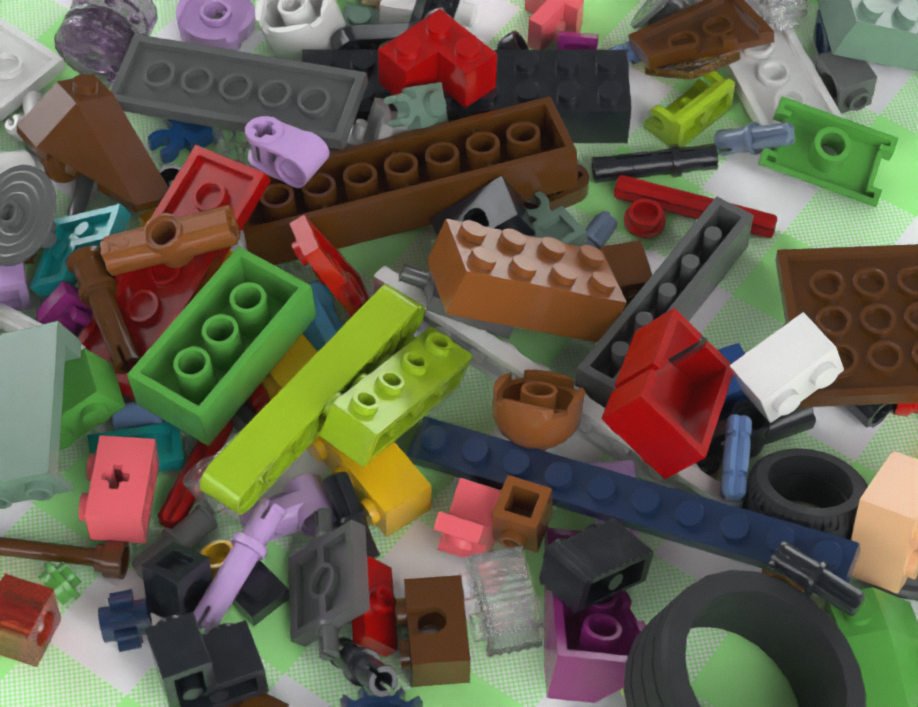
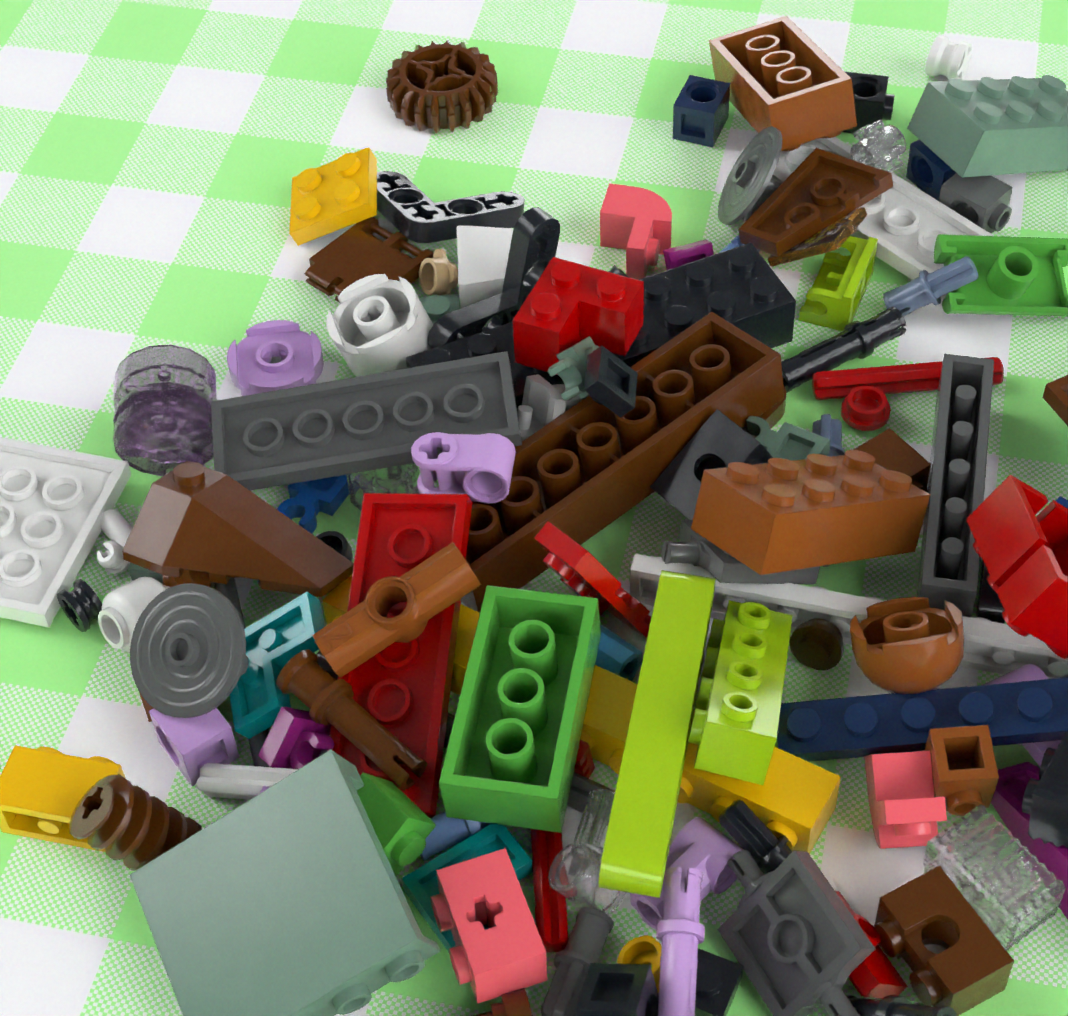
camera: 20 degrees left, 5 degrees down
none -> black plate [584,345,638,418]
none -> dark brown plate [789,618,844,670]

